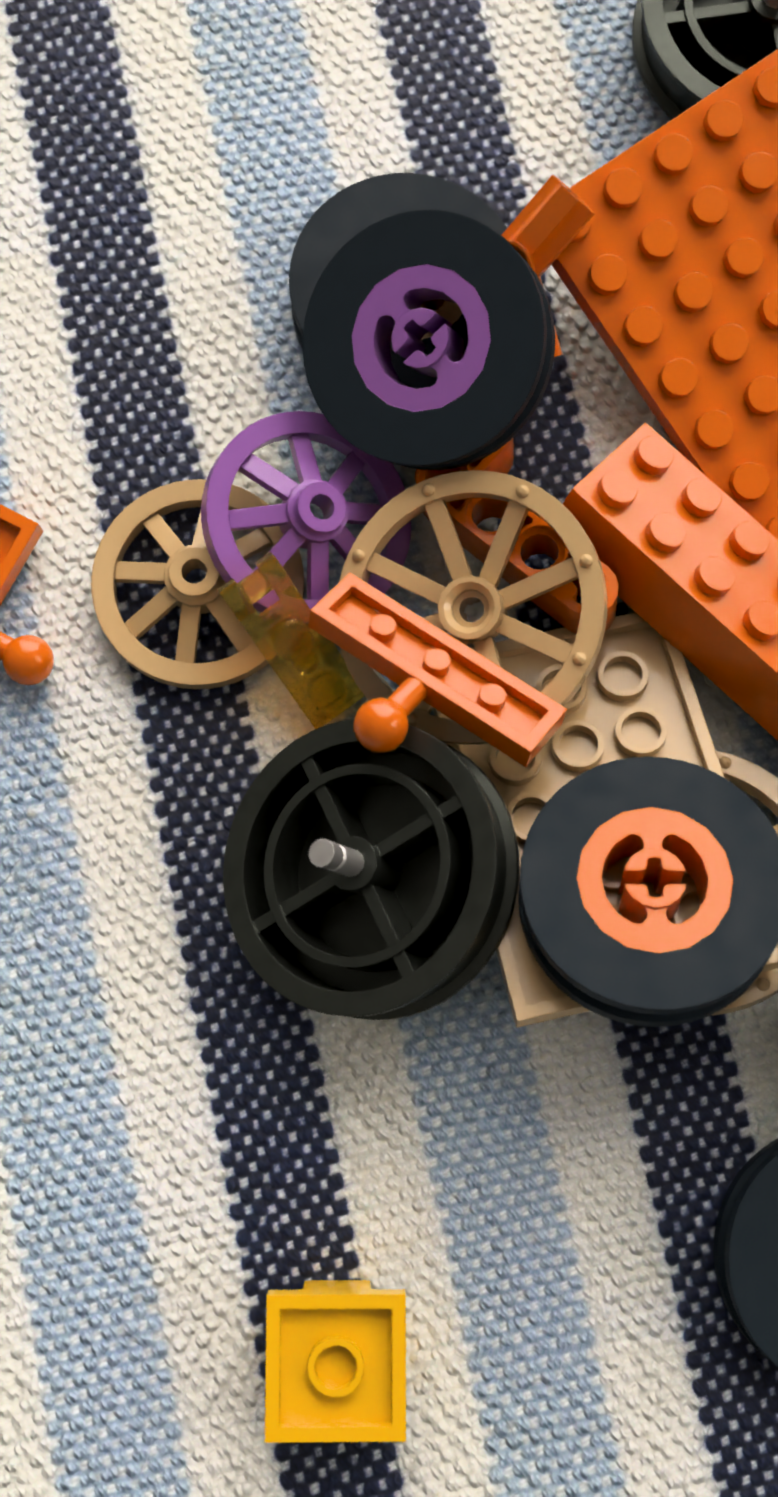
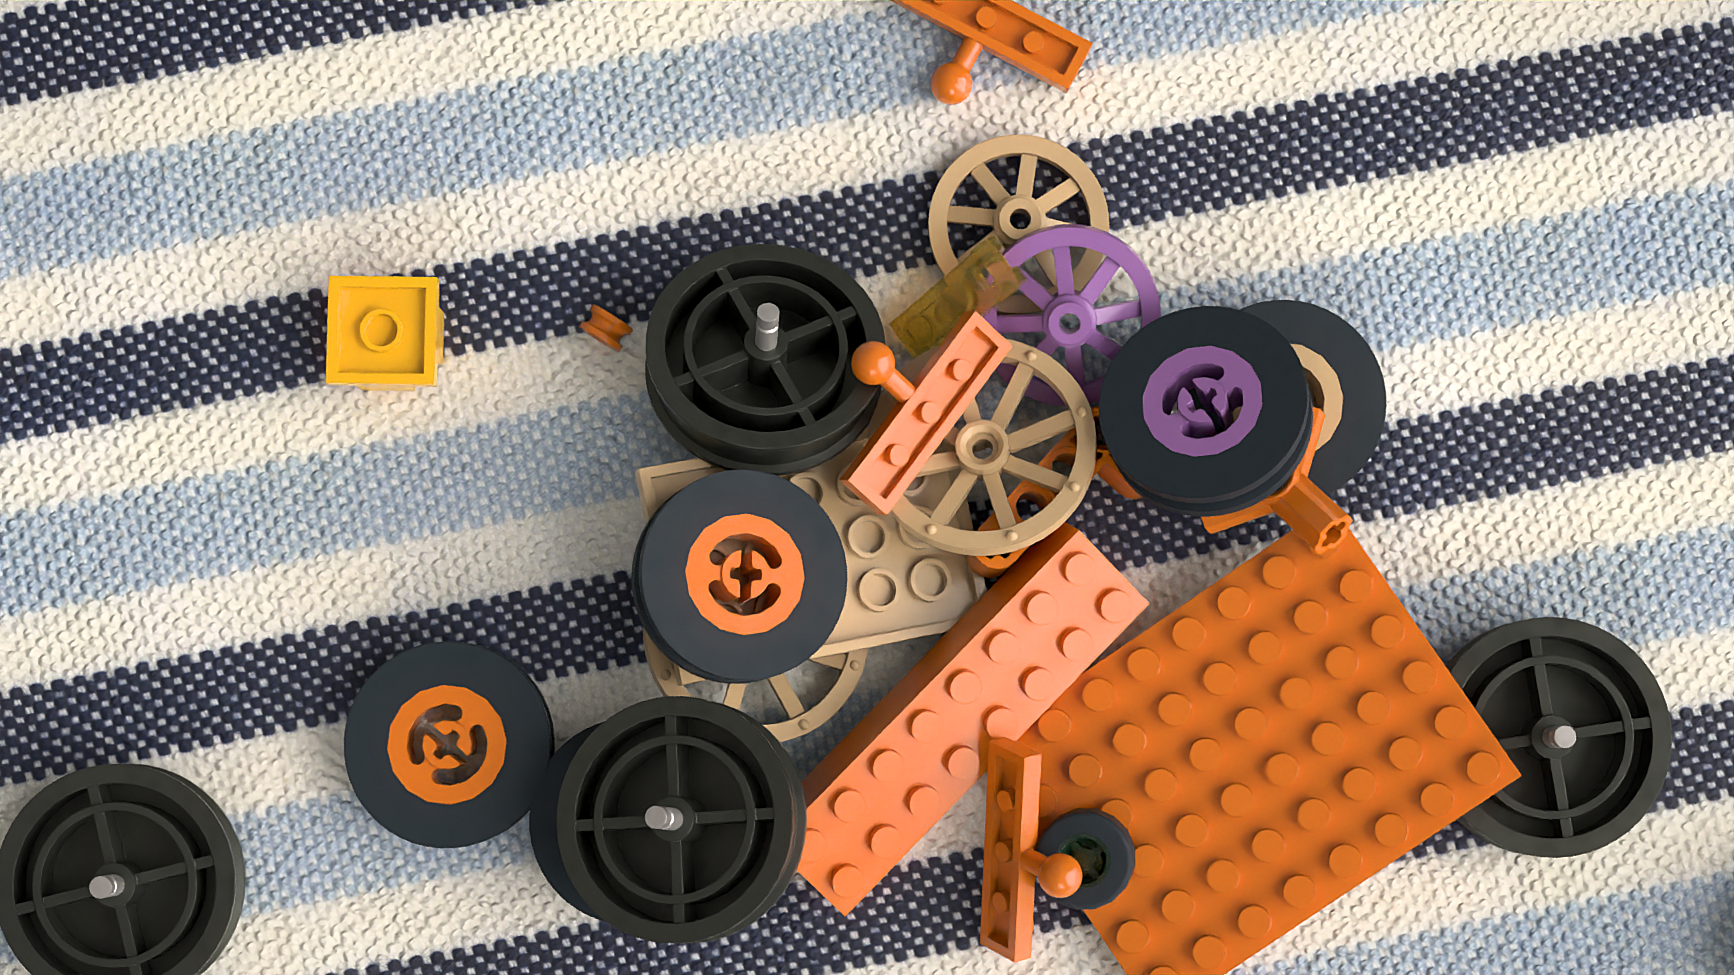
camera: 95 degrees right, 5 degrees up
none -> orange bush [579,304,633,352]

